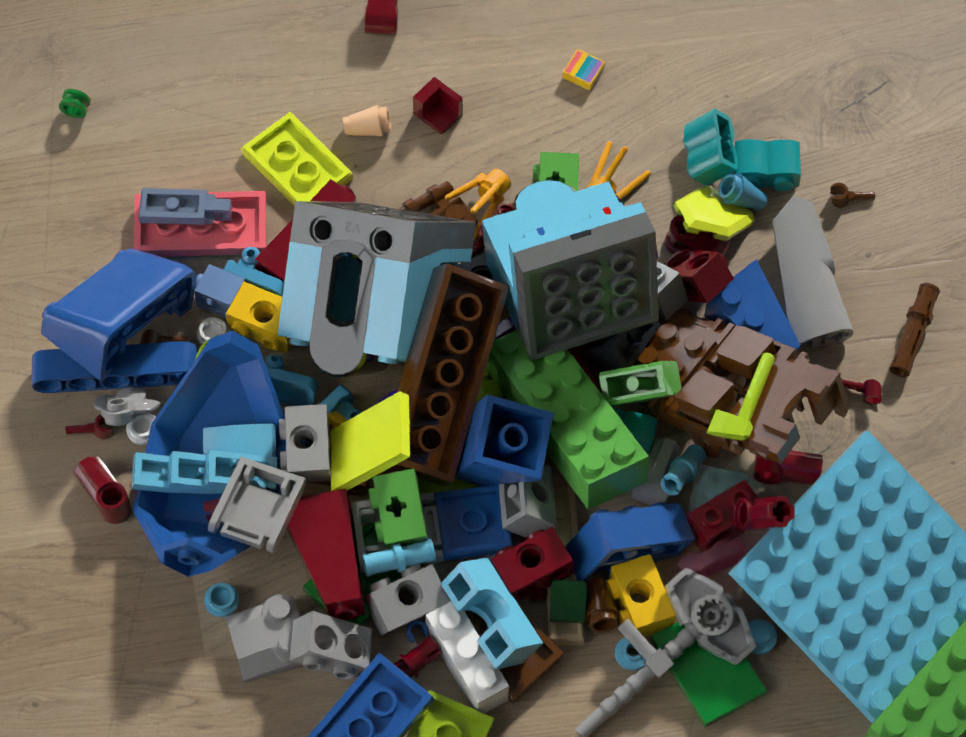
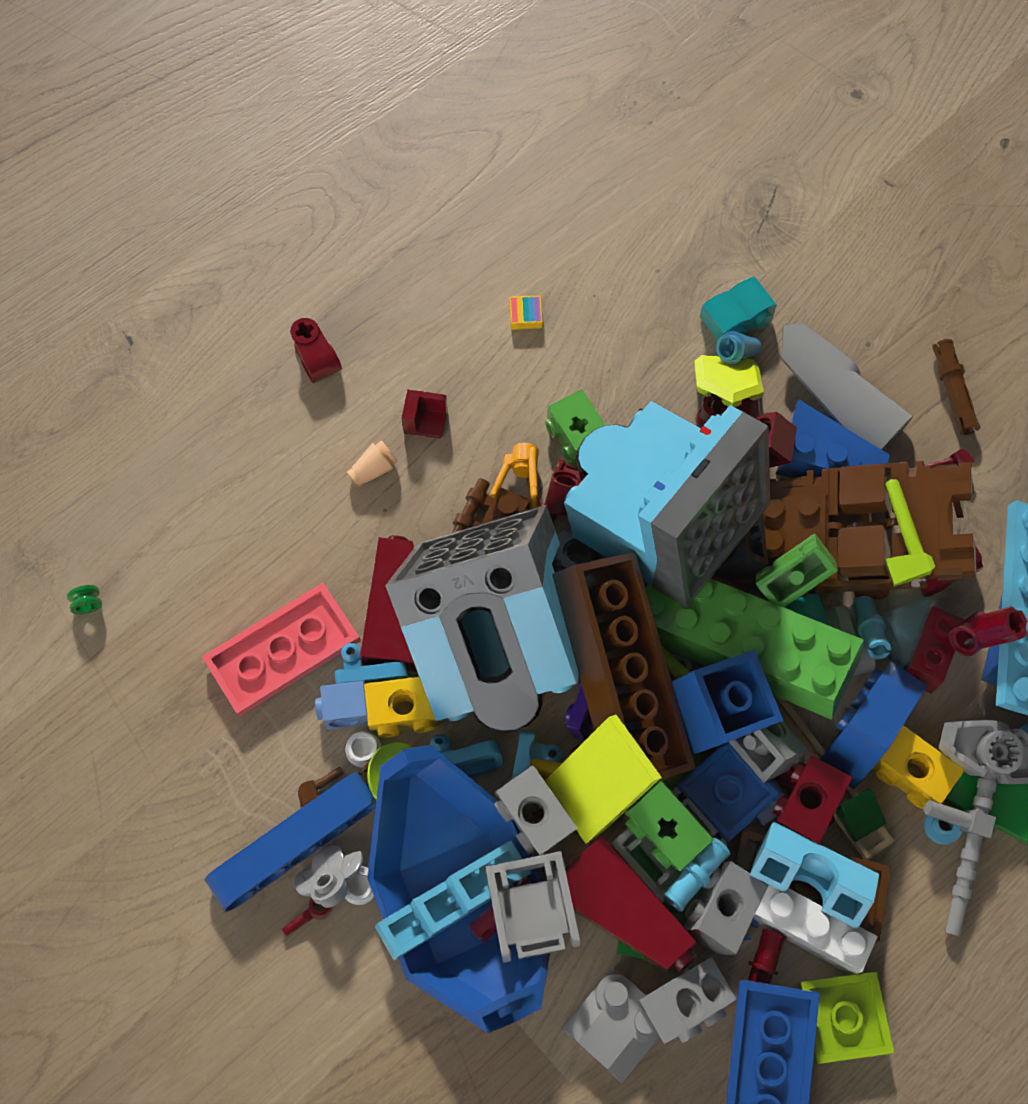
camera: 30 degrees left, 5 degrees up
blue windscreen [41,248,197,380] -> none
dark red piece [73,455,131,524] -> none
sand blue hinge [138,188,232,225] -> none
medium azure slope [203,424,276,457] -> none
medium azure plate [204,583,240,617] -> none
neon yellow tile [241,112,353,206] -> none
light orange plant [585,141,651,200] -> none
reddish brown cone [585,578,619,633] -> none
clear pink plate [675,537,746,577] -> none
teal brick [683,108,738,186] -> none
reddish brown hand [830,183,876,208] -> none

